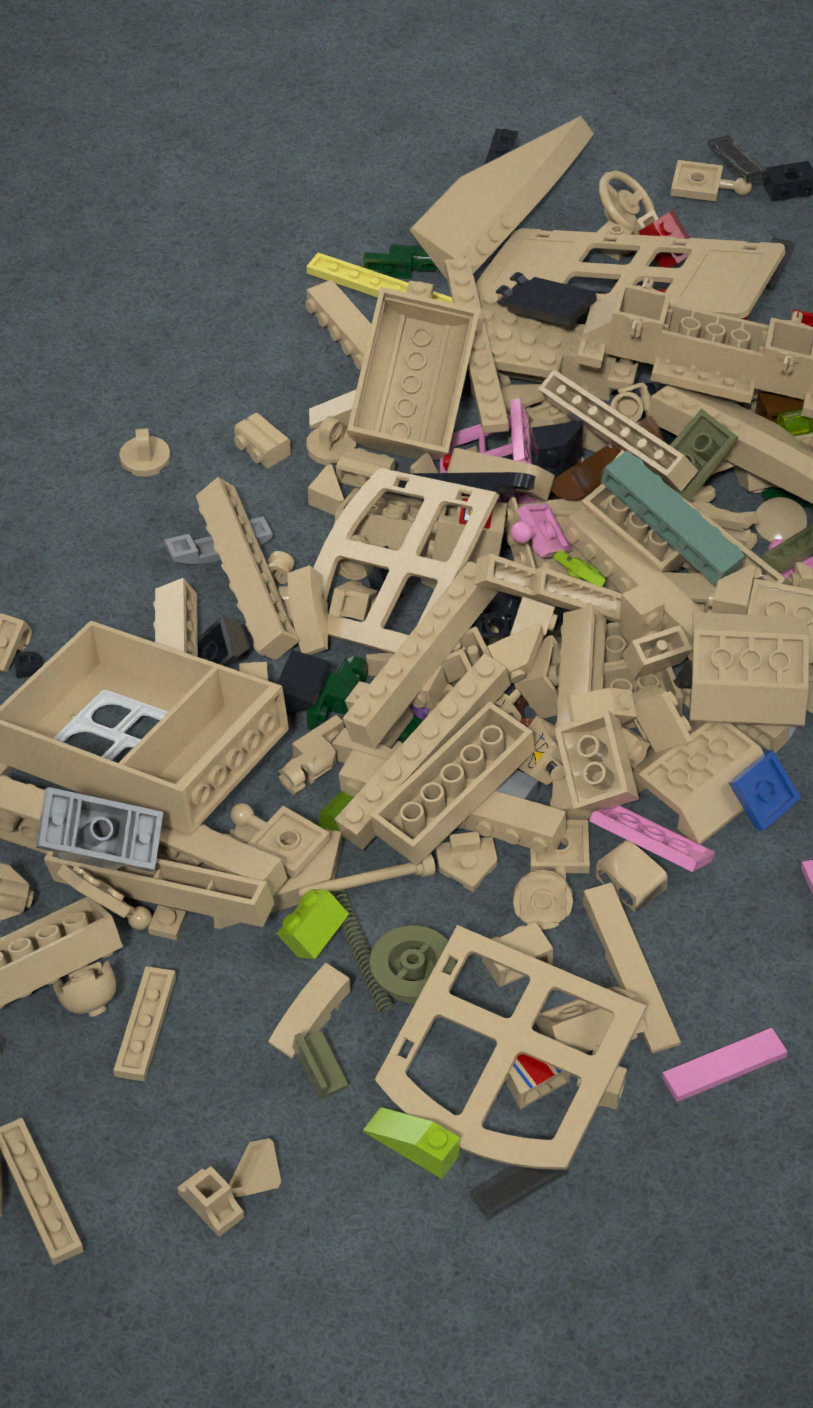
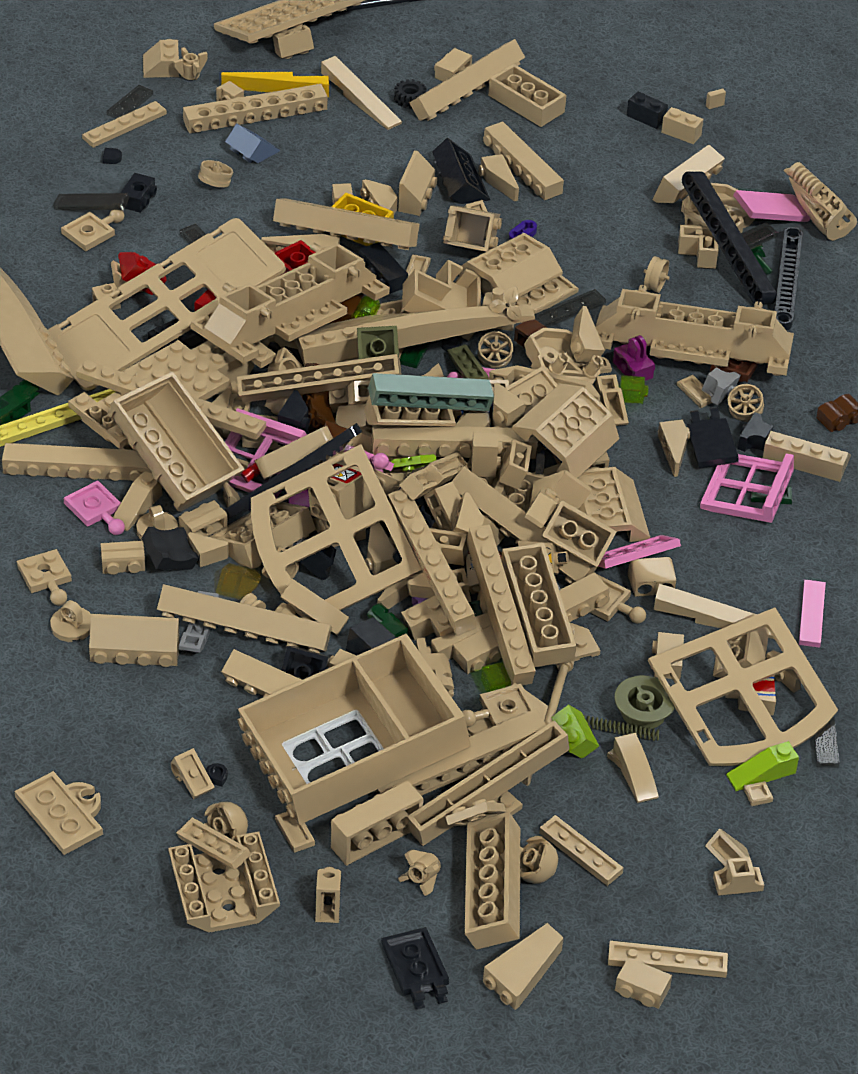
camera: 60 degrees left, 5 degrees down
light grey brick [35,787,163,872] -> none
olive panel [293,1031,348,1100] -> none
tan brick [329,580,378,621] -> none
black tile [496,272,597,327] -> none
tan tile [513,870,573,930] -> none
tan piece [599,170,656,234] -> none
blue plate [729,750,801,831] -> none
tan dish [755,497,807,542] -> none
none -> tan plate [17,549,72,606]
none -> bright pink plate [64,481,125,535]
none -> tan slope [89,614,179,667]
none -> black brick [141,527,199,570]
none -> clear yellow slope [216,563,261,600]
none -> tan tile [744,781,773,806]

